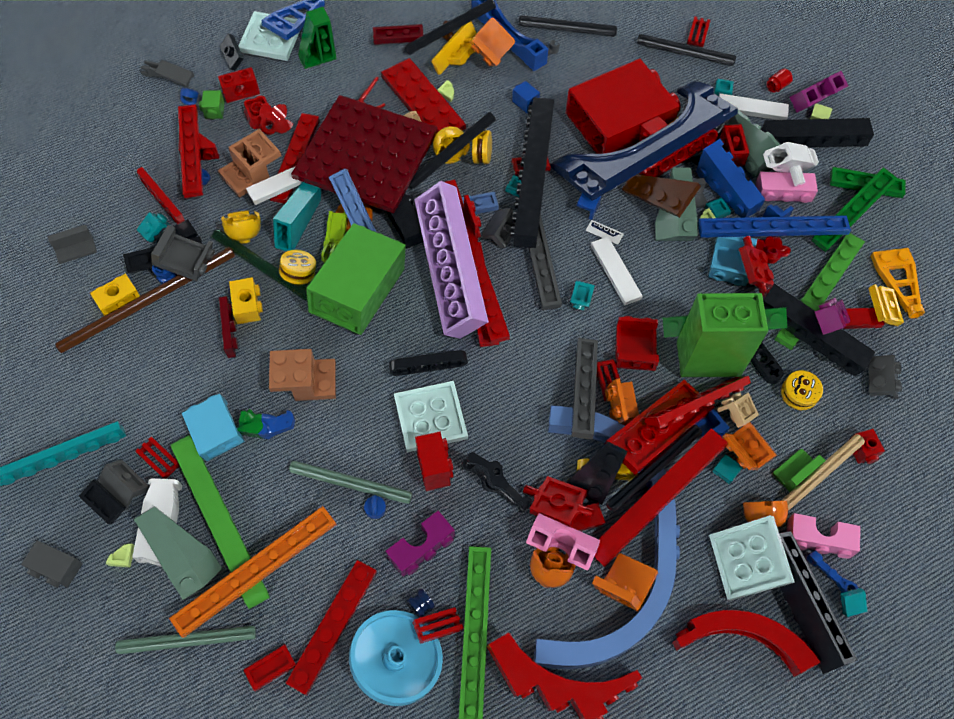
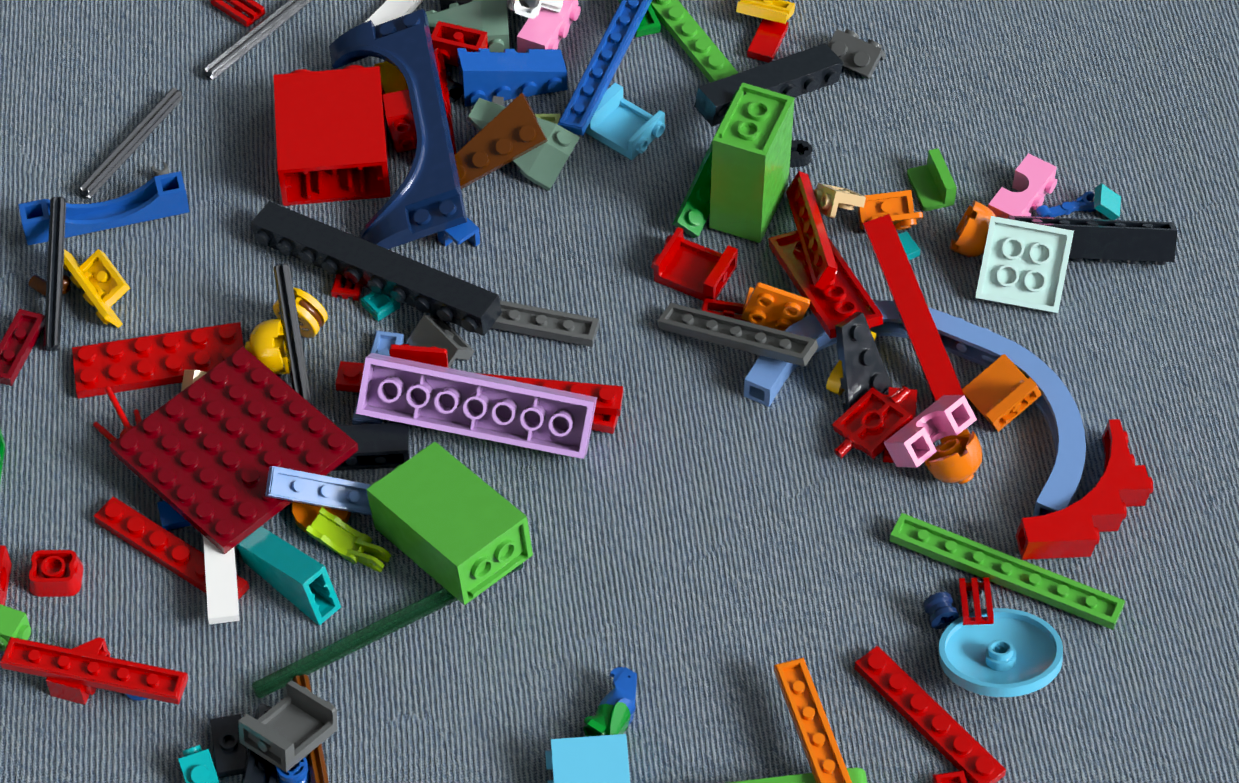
camera: 65 degrees left, 10 degrees down
red tile [136,167,185,224] -> none
nougat bracket [218,129,281,198] -> none
dark red plate [219,296,239,358] -> none
yellow cylinder [221,211,261,243] -> none
yellow brick [229,277,263,325] -> none
red plate [259,102,293,135] -> none
nougat bracket [269,349,336,401] -> none
yellow head [279,250,316,285] -> none
sand green axle [289,461,412,504] -> none
blue tile [364,495,386,519] -> none
magenta arch [386,510,455,577] -> none
black beam [389,350,468,376] -> none
light aqua plate [394,381,468,453] -> none
red brick [415,431,454,491] -> none
yellowish green tile [438,80,454,102] -> none
black animal [461,452,532,512] -> none
orange bracket [469,18,515,67] -> none
blue brick [512,81,540,113] -> none
teal bracket [570,280,595,310] -> none
white sticker [586,220,624,244] -> none
white tile [591,236,643,306] -> none
black axle [606,425,702,512] -> none
red arch [672,610,821,677] -> none
blue panel [696,409,729,437] -> none
teal tile [705,198,731,218] -> none
teal tile [714,78,734,96] -> none
red plate [739,236,774,297] -> none
red plate [755,236,791,264] -> none
blue panel [763,204,794,217] -> none
yellow head [781,370,823,410] -> none
tan axle [781,434,865,510] -> none
magenta arch [815,298,850,335] -> none
red brick [848,429,885,464] -> none

